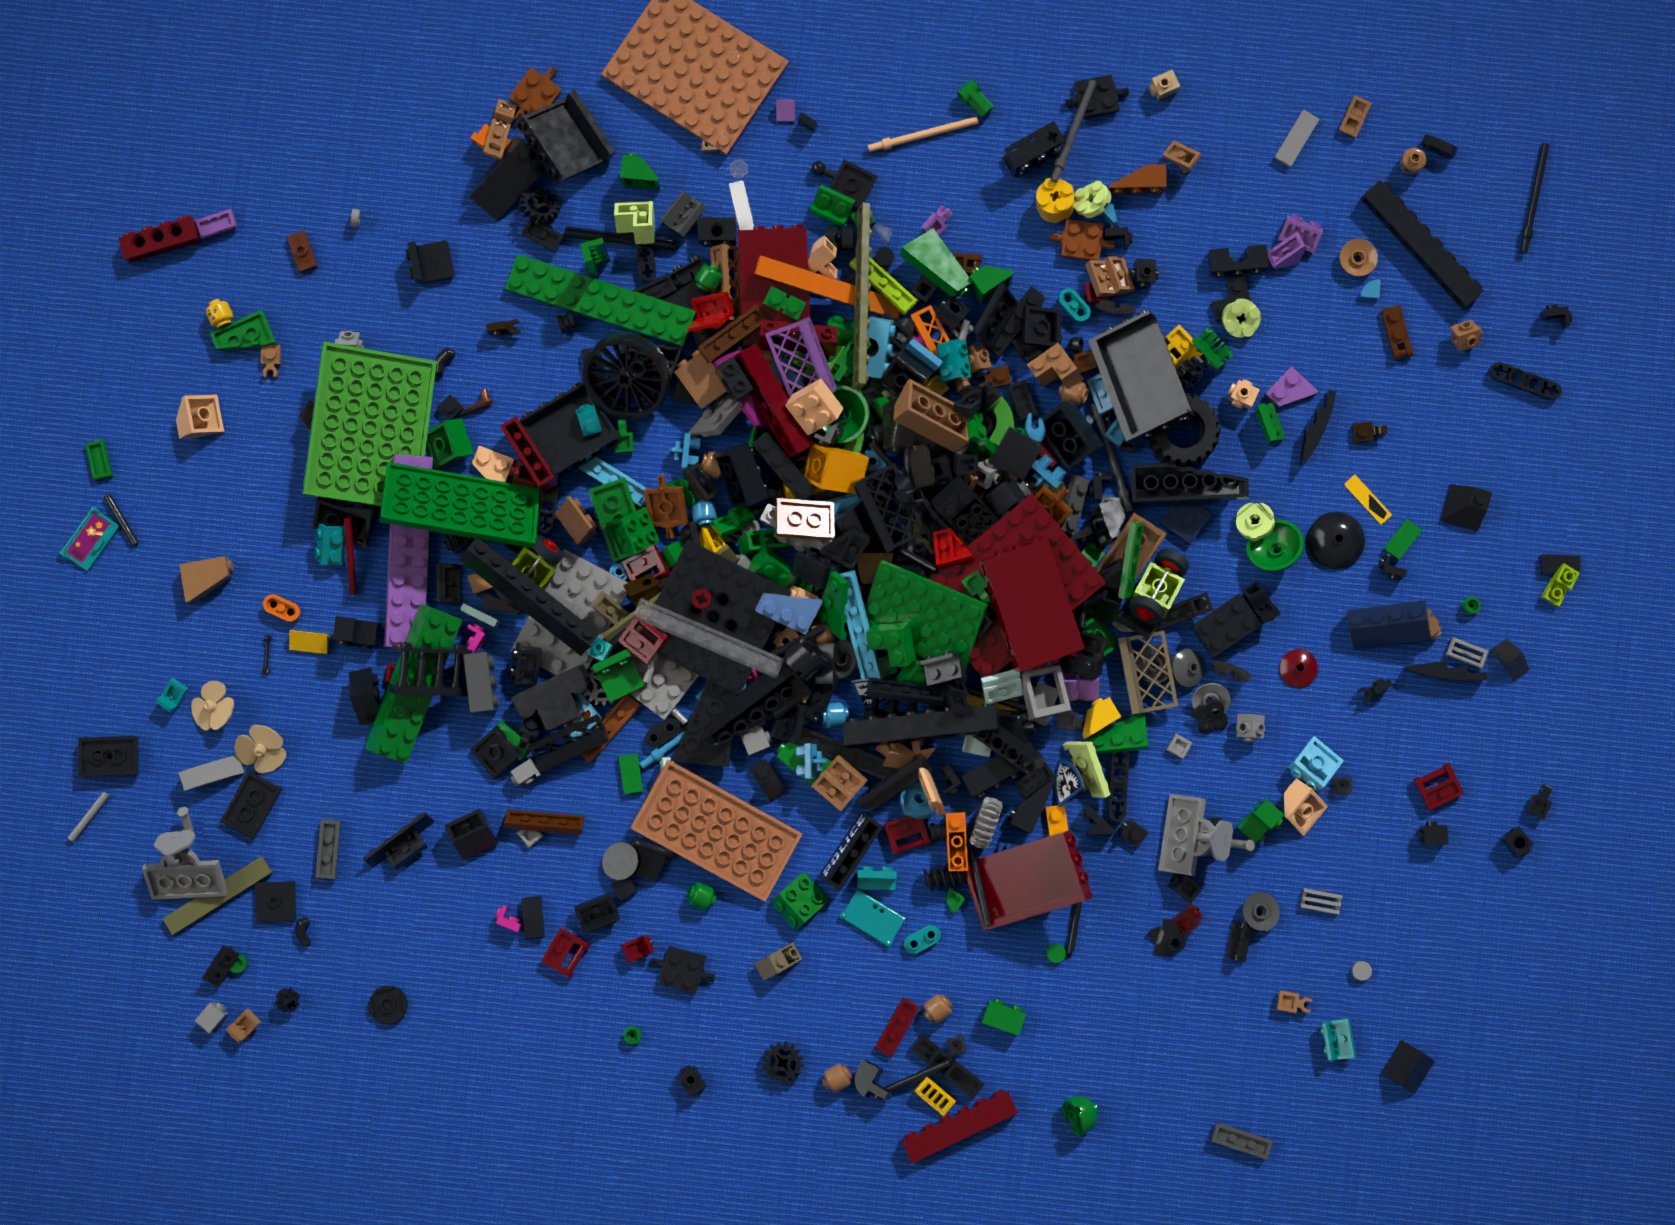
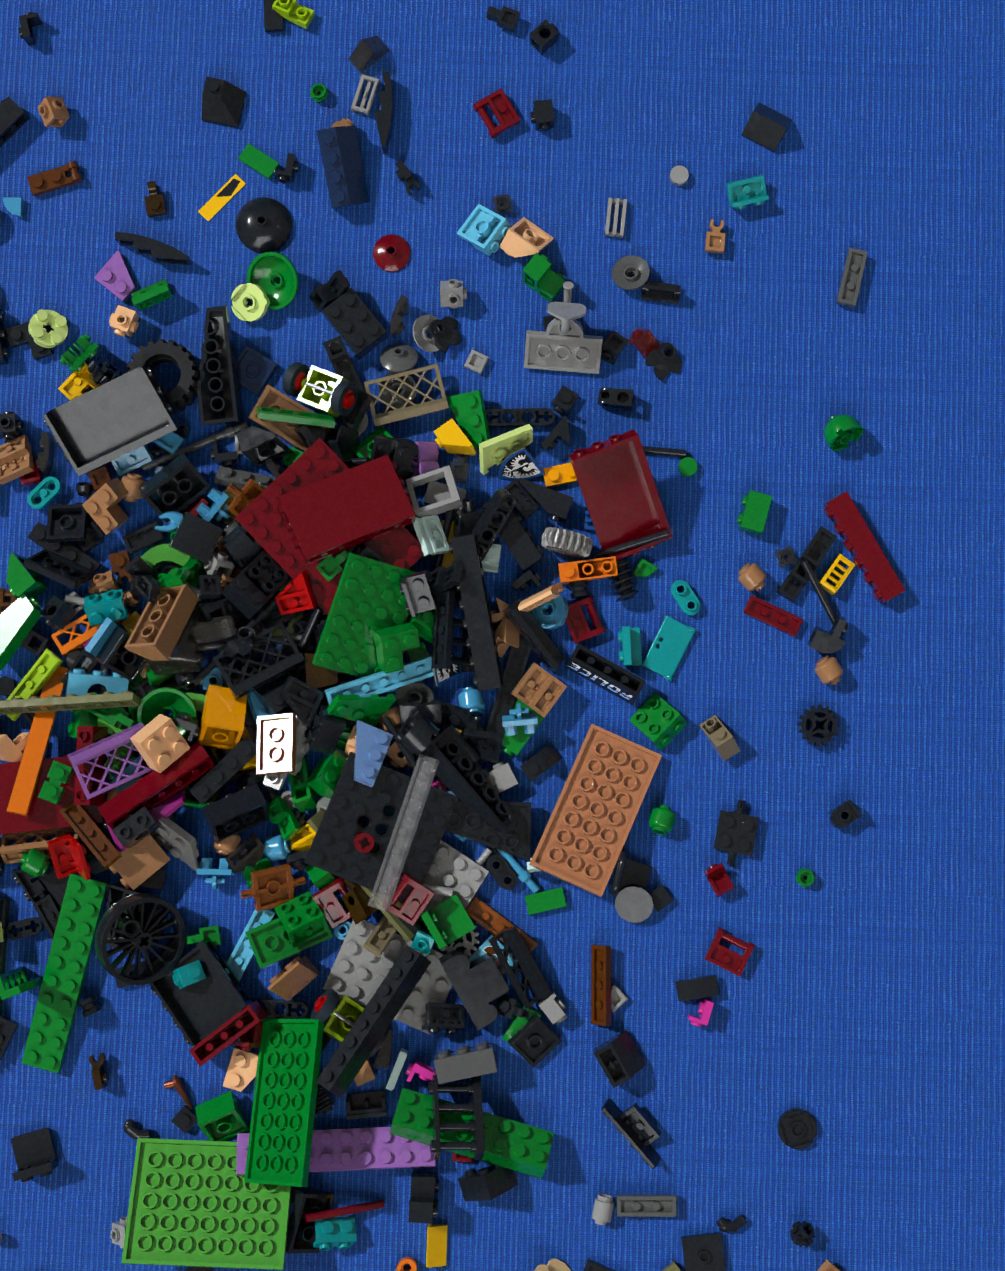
camera: 90 degrees left, 0 degrees up
black bracket [574,892,620,933] -> none
black beam [1489,362,1562,400] -> none
none -> light grey brick [591,1193,614,1226]
none -> black leg [597,388,635,411]

